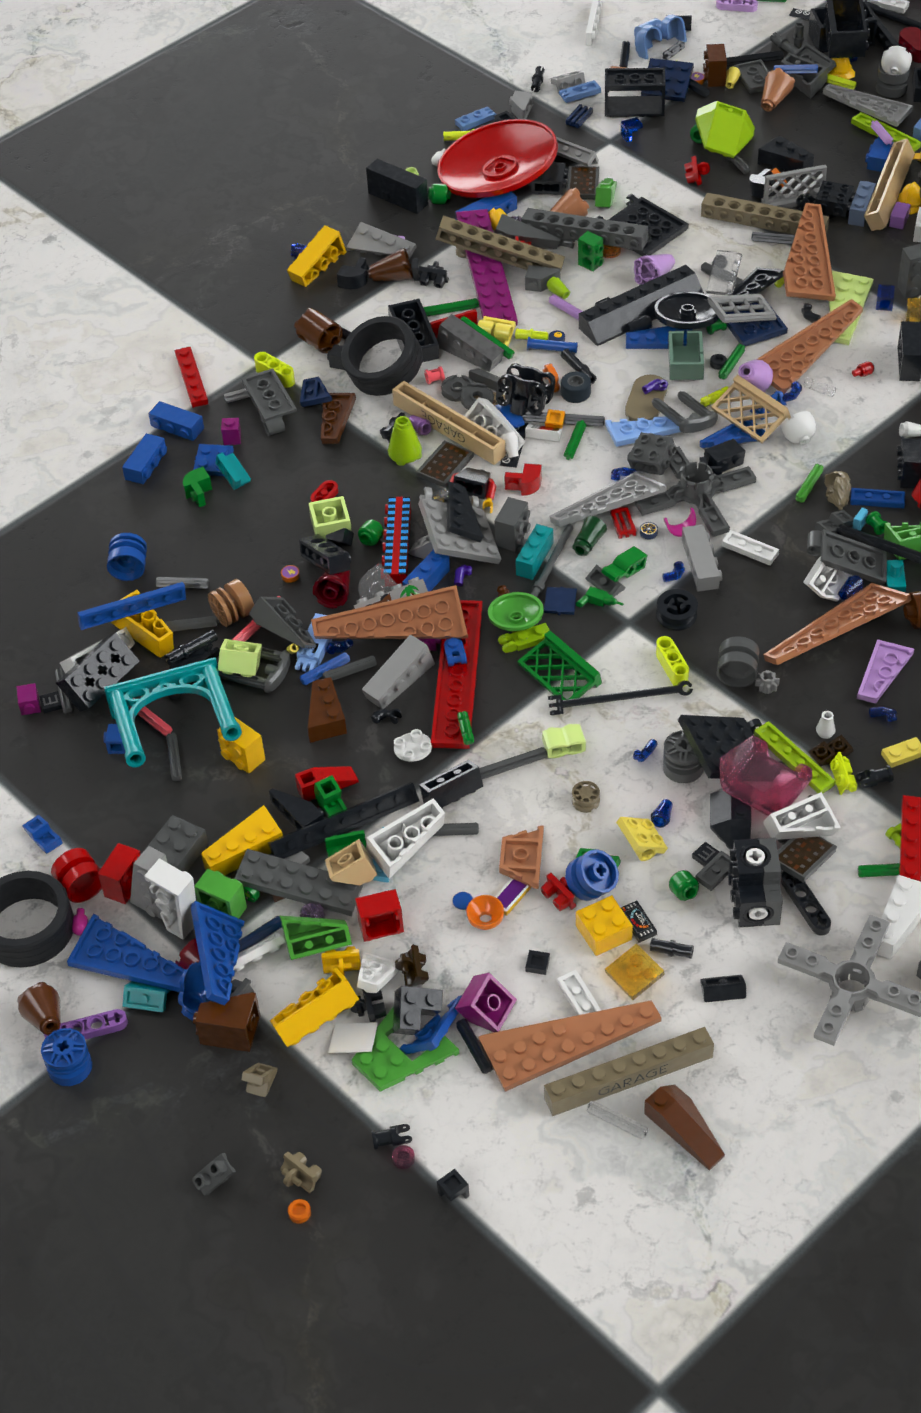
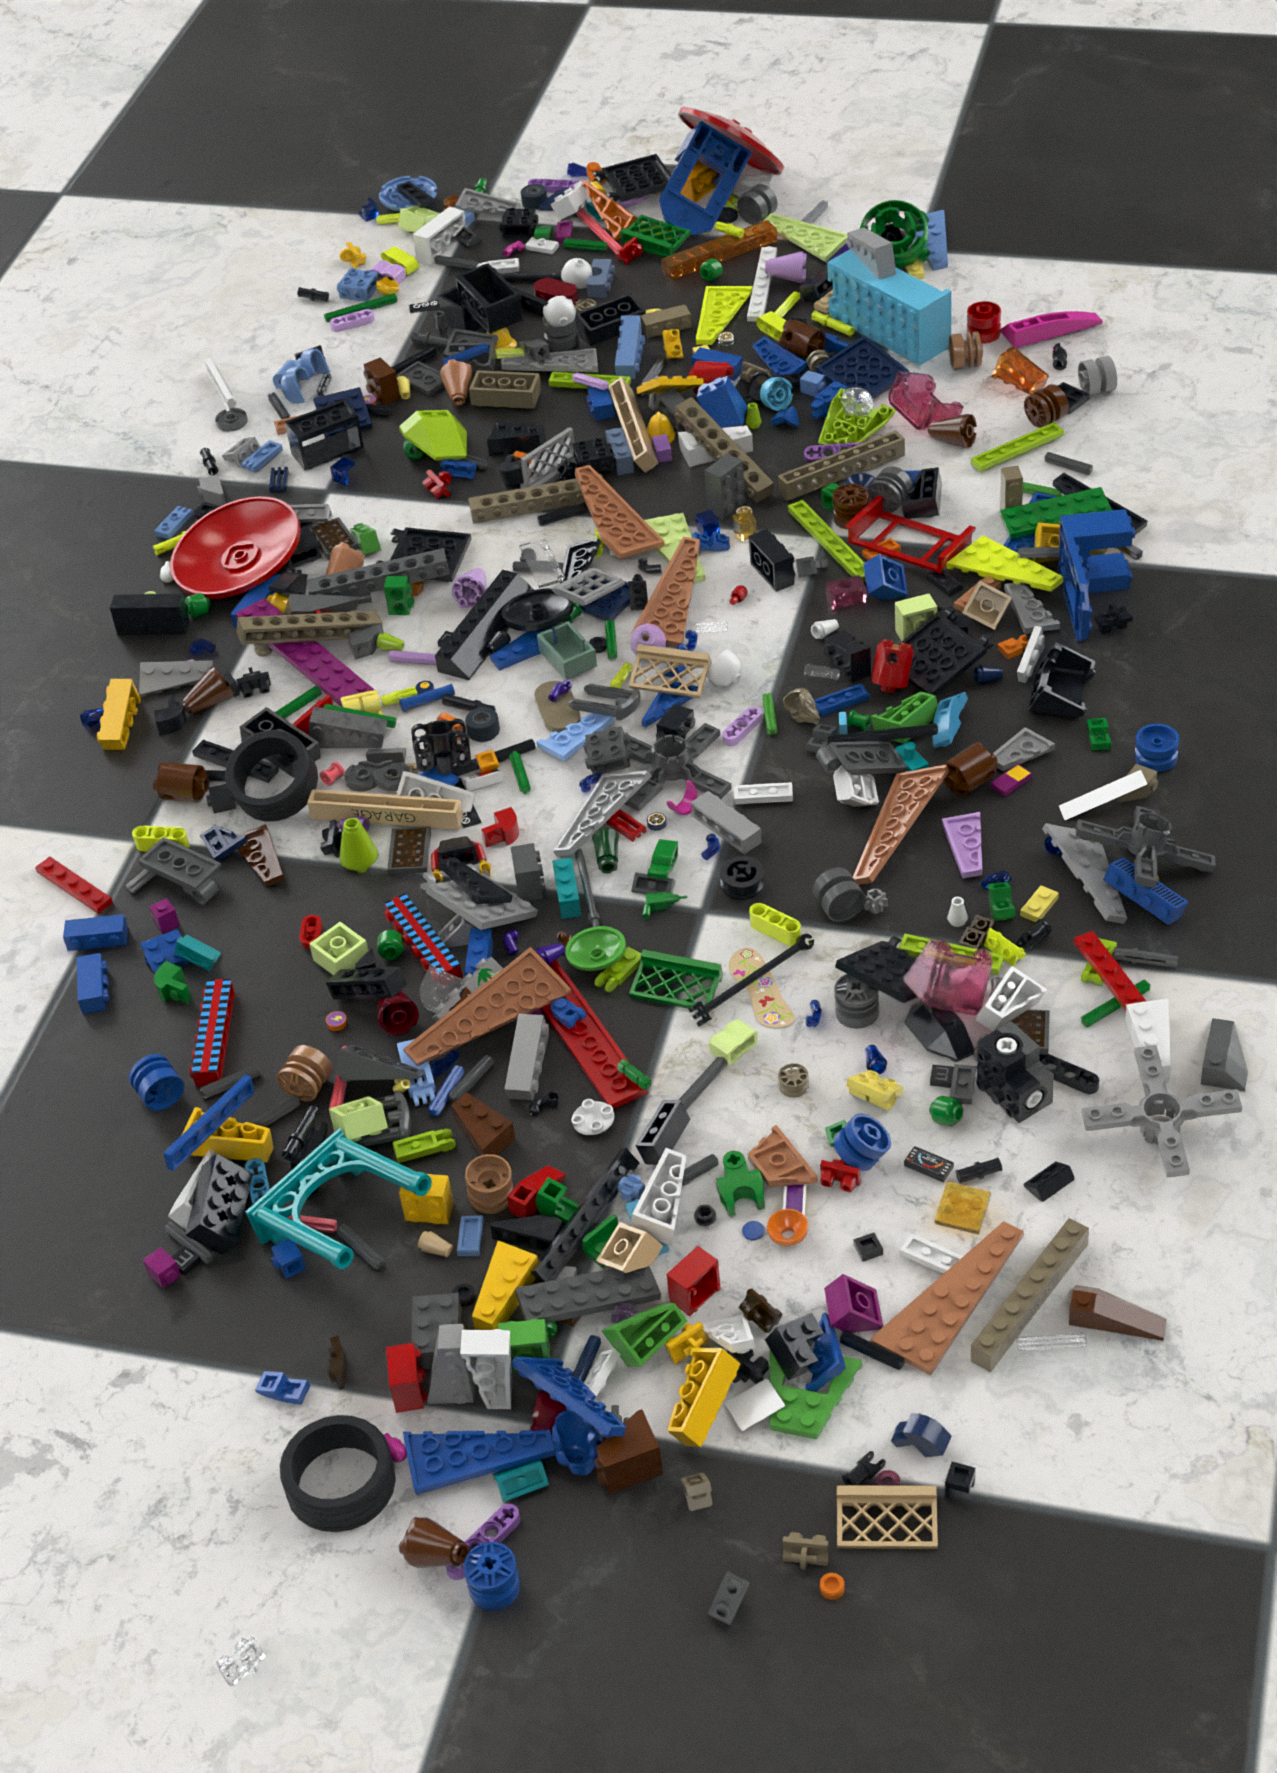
camera: 30 degrees left, 5 degrees down
red wheel [51,848,102,903] -> none
clear axle [432,489,450,501] -> none
white cone [502,432,519,458] -> none
dark blue piece [544,586,577,615] -> none
yellow brick [576,895,633,956] -> none
clear blue cone [838,575,864,600] -> none
none -> clear blue arm [189,638,216,654]
none -> brick [189,979,235,1086]
none -> black plate [192,740,279,783]
none -> dark grey tile [215,408,248,431]
none -> dark azure beam [245,1158,270,1204]
none -> black slope [269,569,308,595]
none -> dark brown slope [327,1335,347,1390]
none -> lime hinge [392,1129,456,1163]
none -> tan cone [417,1231,453,1257]
none -> blue hinge [440,459,477,479]
none -> black tile [452,1284,476,1307]
none -> medium blue tile [457,1216,484,1256]
none -> medium nougat wheel [465,1154,513,1214]
none -> dark tan brick [469,370,541,409]
none -> dark grey piece [517,338,550,361]
none -> dark purple cone [535,943,565,965]
none -> medium blue gear [618,1174,645,1202]
none -> black hinge [628,574,648,610]
none -> blue slope [692,532,730,551]
none -> black plate [694,1204,716,1226]
none -> green piece [715,1151,765,1217]
none -> lavender beam [722,706,762,746]
none -> tan sticker [729,948,795,1028]
none -> clear axle [804,664,840,680]
none -> tan fence [837,1486,938,1549]
none -> dark blue brick [891,1413,952,1457]
none -> green brick [988,882,1016,921]

